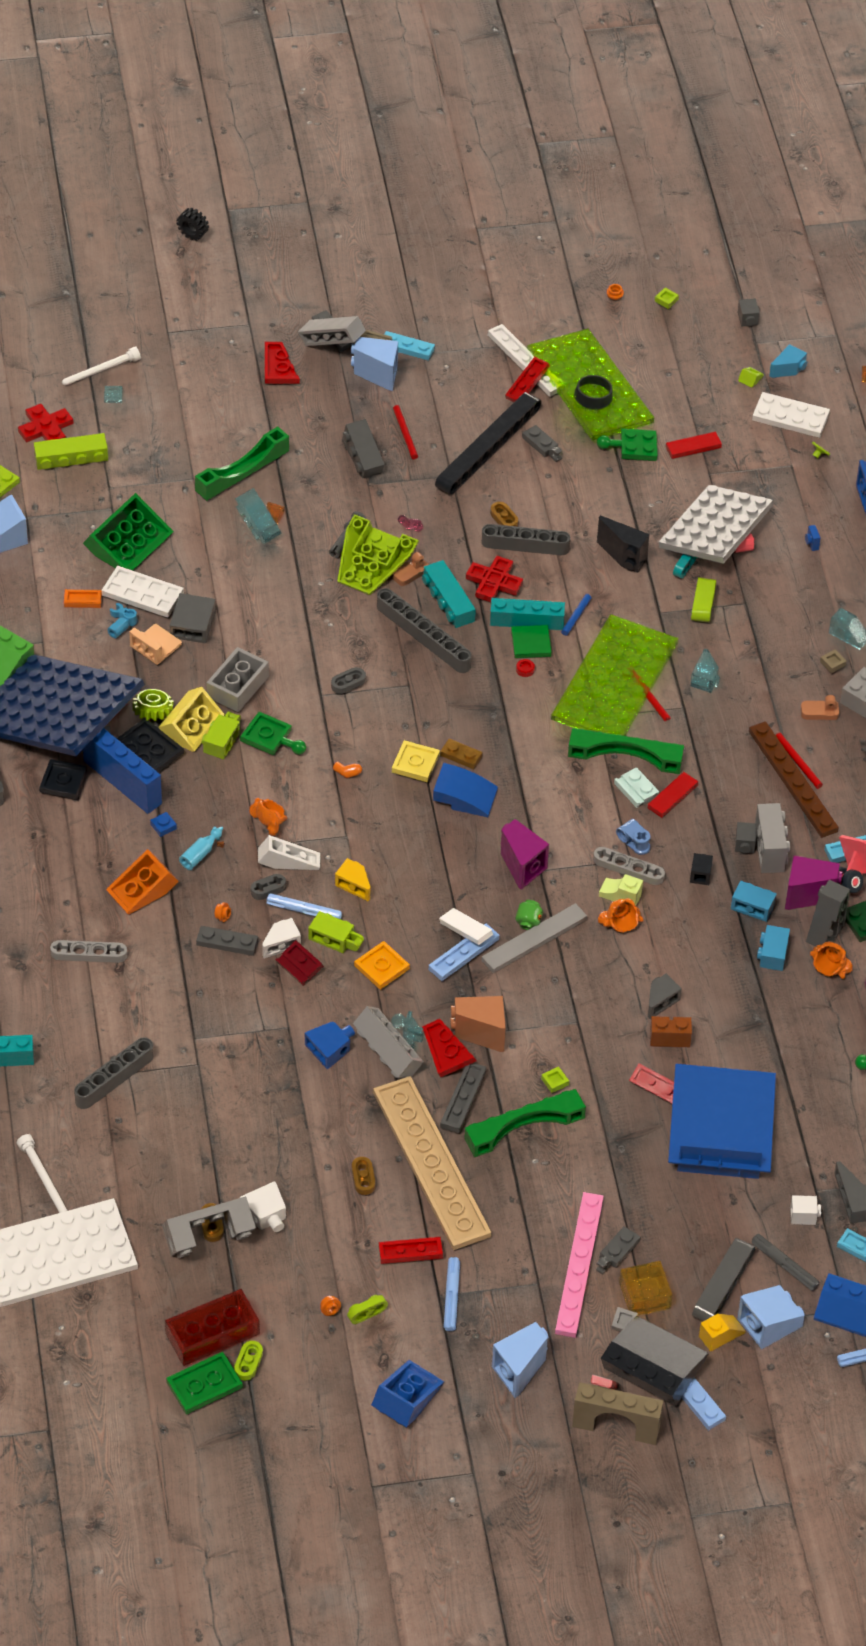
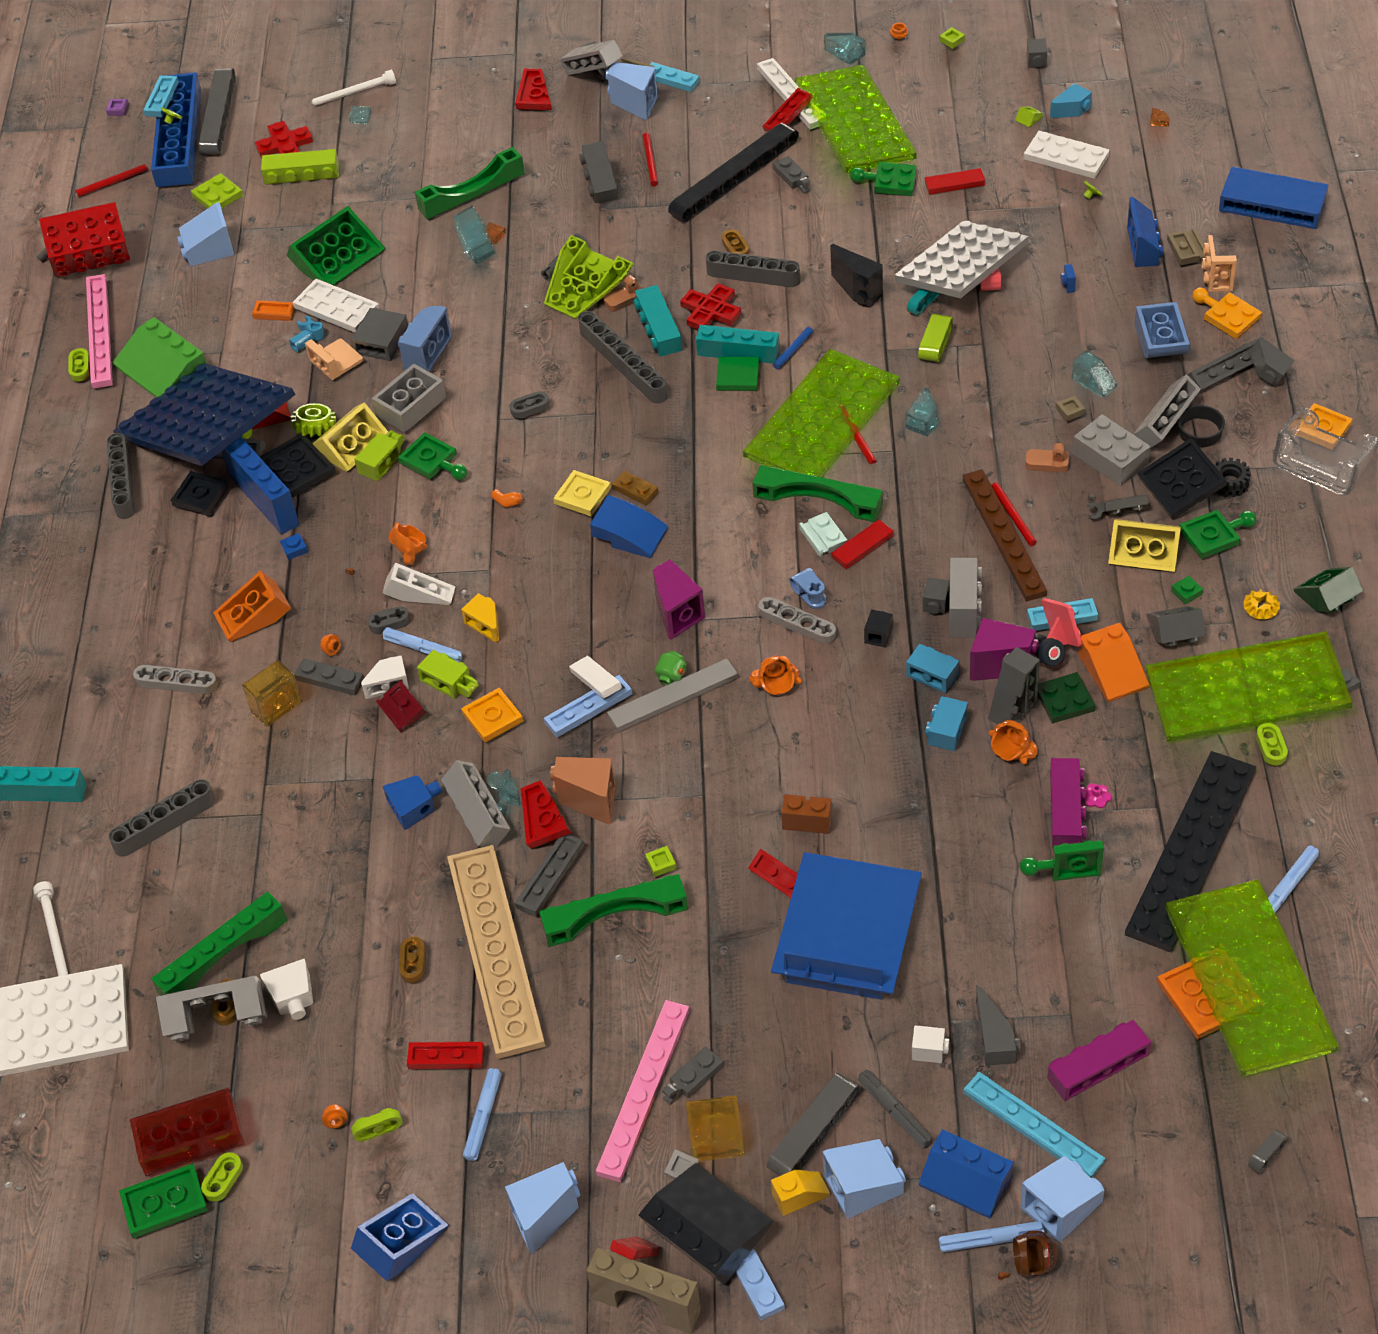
camera: 15 degrees right, 0 degrees up
medium azure wheel [179,827,223,870] -> none
clear pink arm [398,515,423,532] -> none
red tile [516,659,535,677] -> none
black tyre [574,375,612,409] -> none
yellowish green arch [599,874,643,905] -> none
dark grey slope [648,974,682,1019] -> none
none -> green arch [151,891,287,996]
none -> clear yellow container [242,660,302,727]
none -> medium blue brick [398,306,452,372]
none -> clear light blue slope [824,33,866,65]

